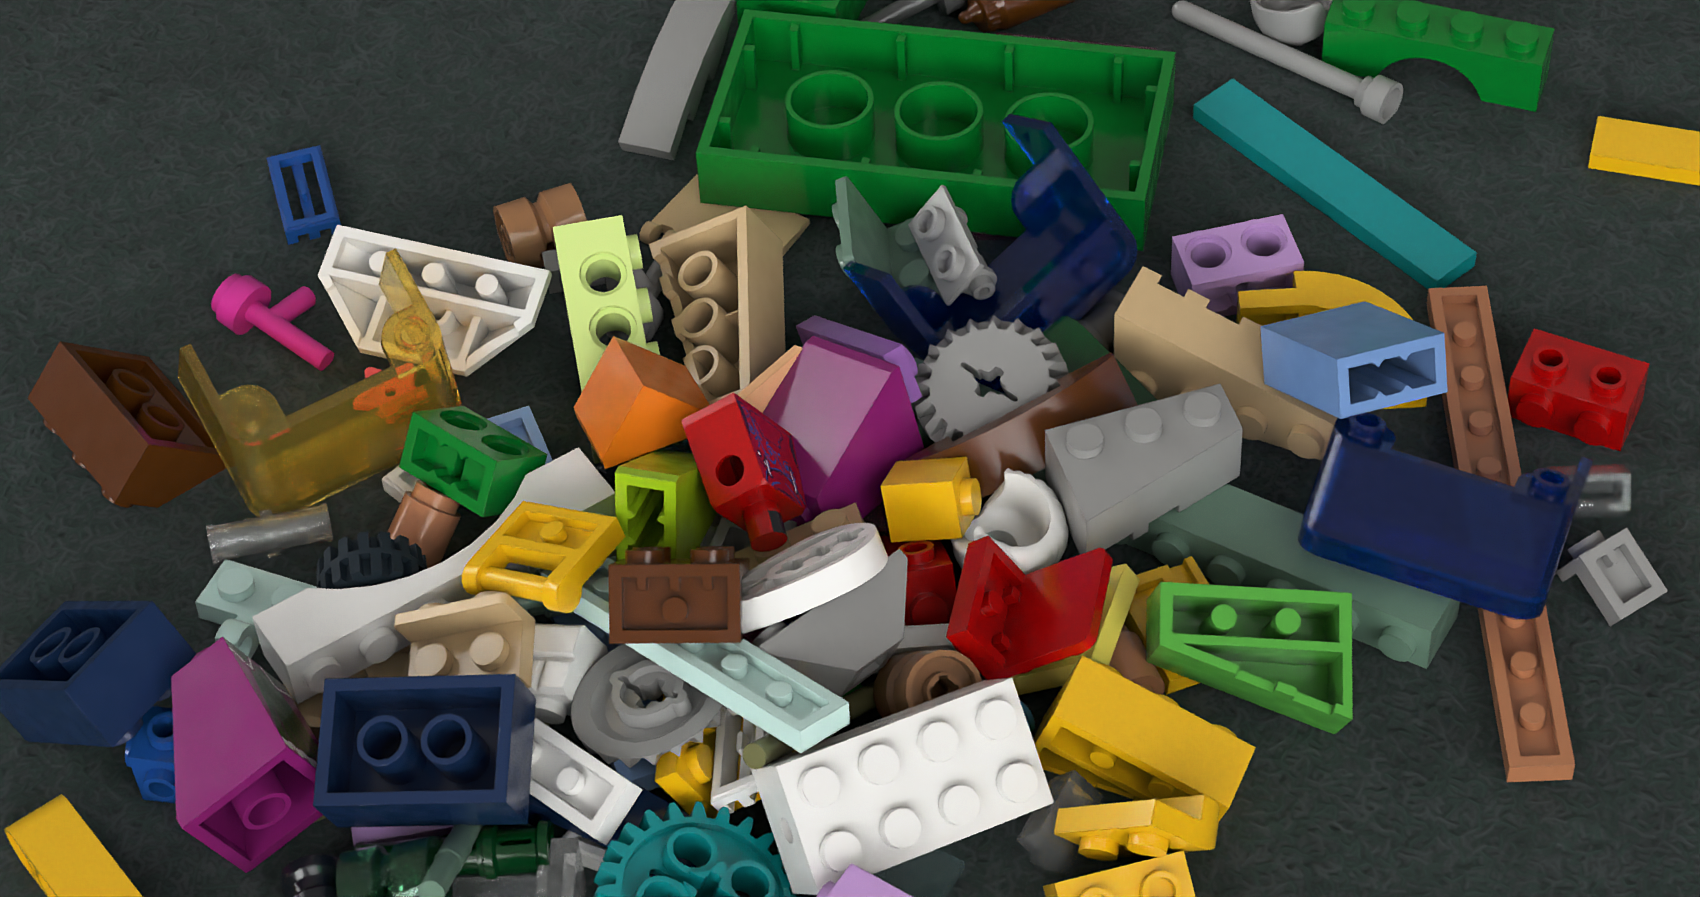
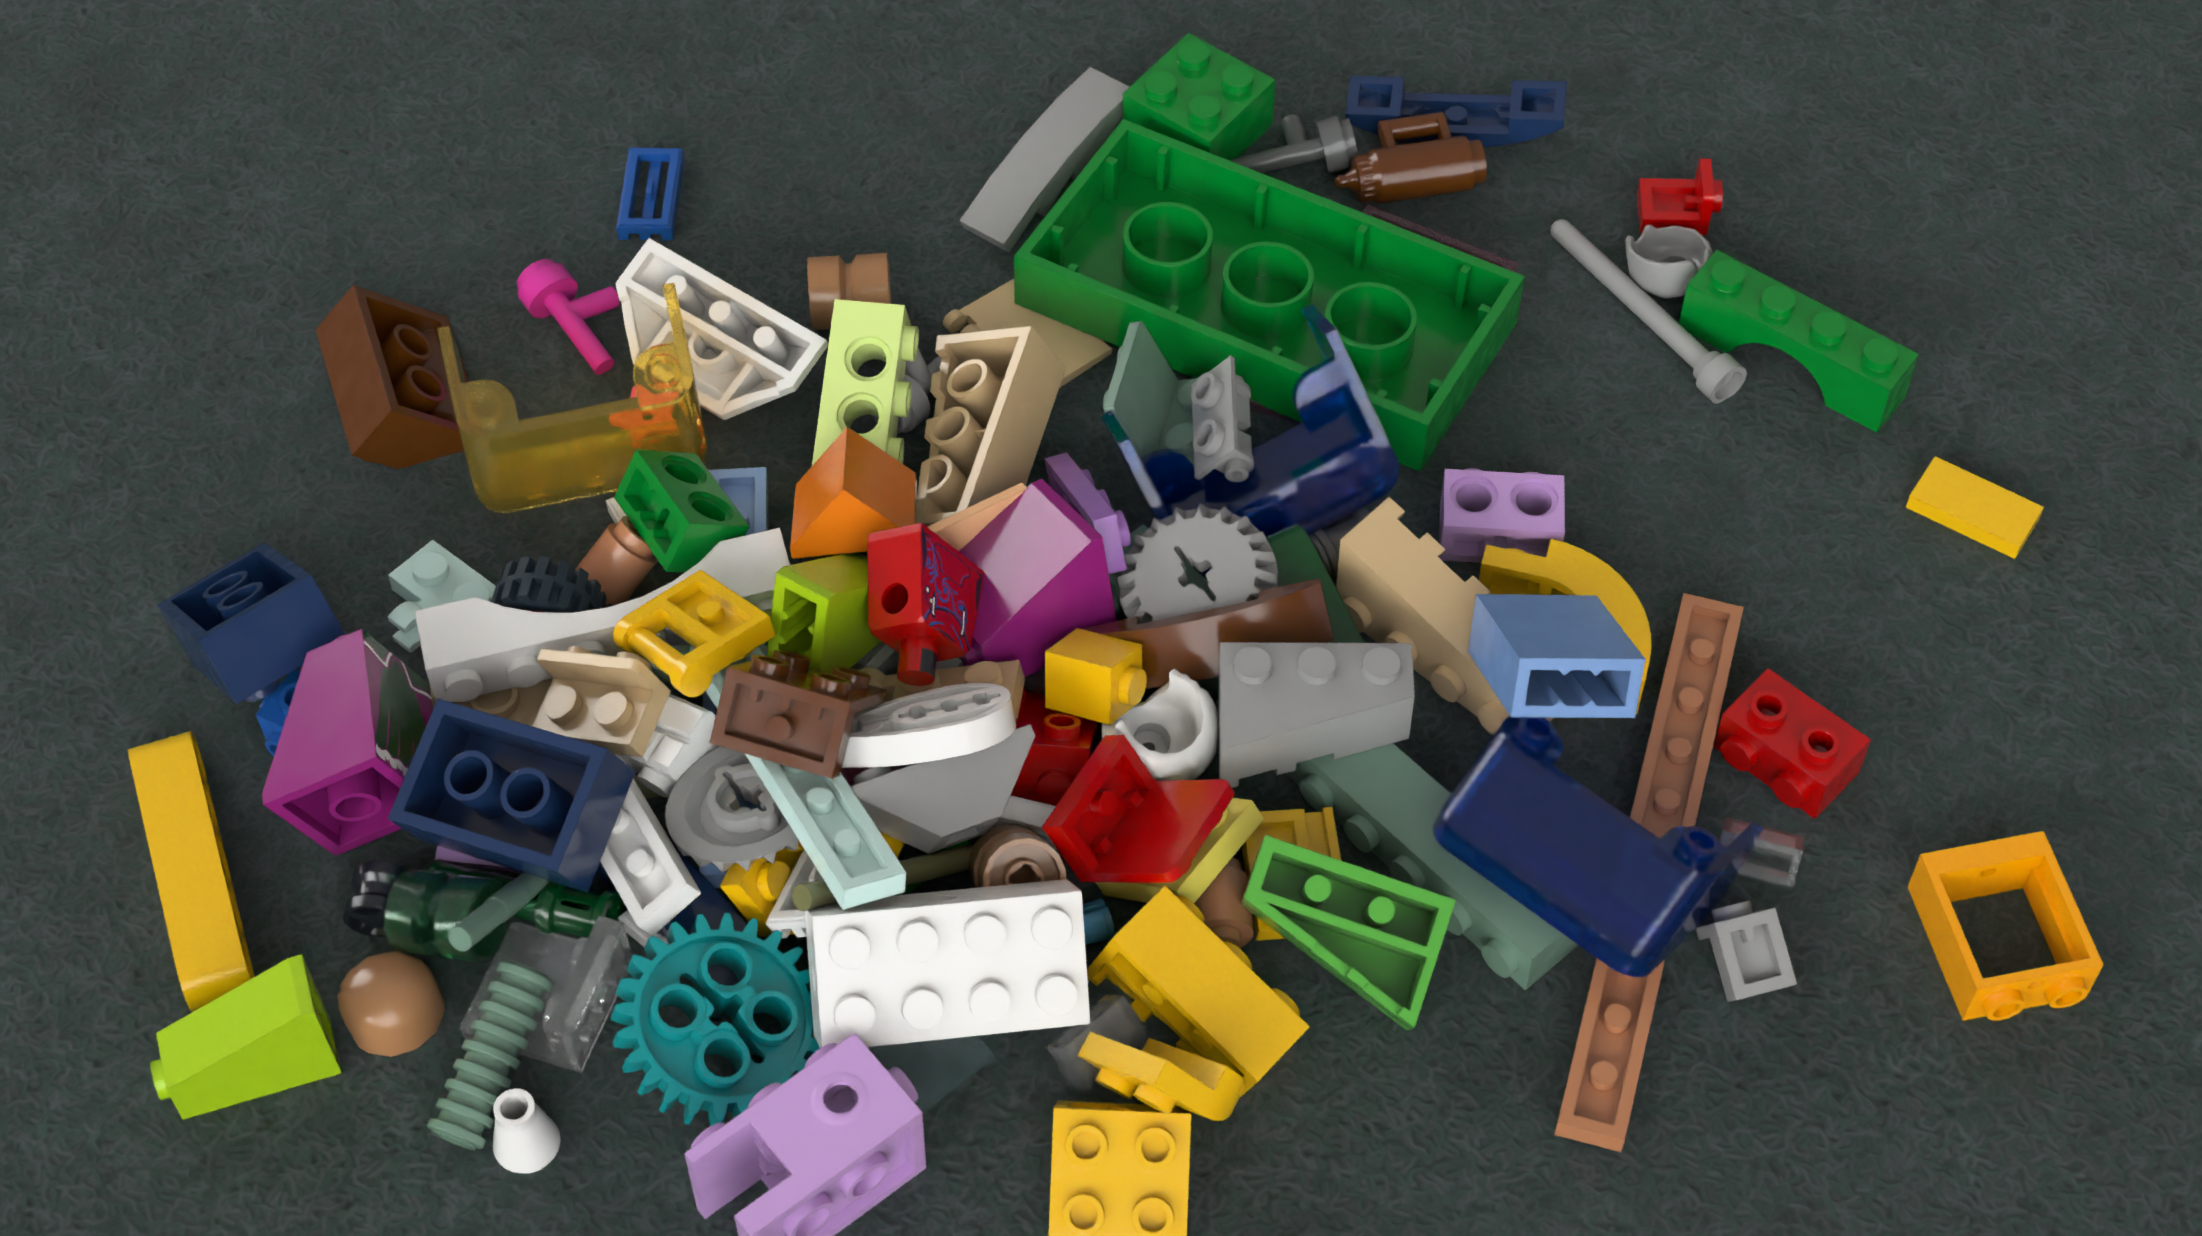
camera: 15 degrees right, 5 degrees up
clear pin [206,503,333,564] -> none
teal tile [1193,78,1477,289] -> none

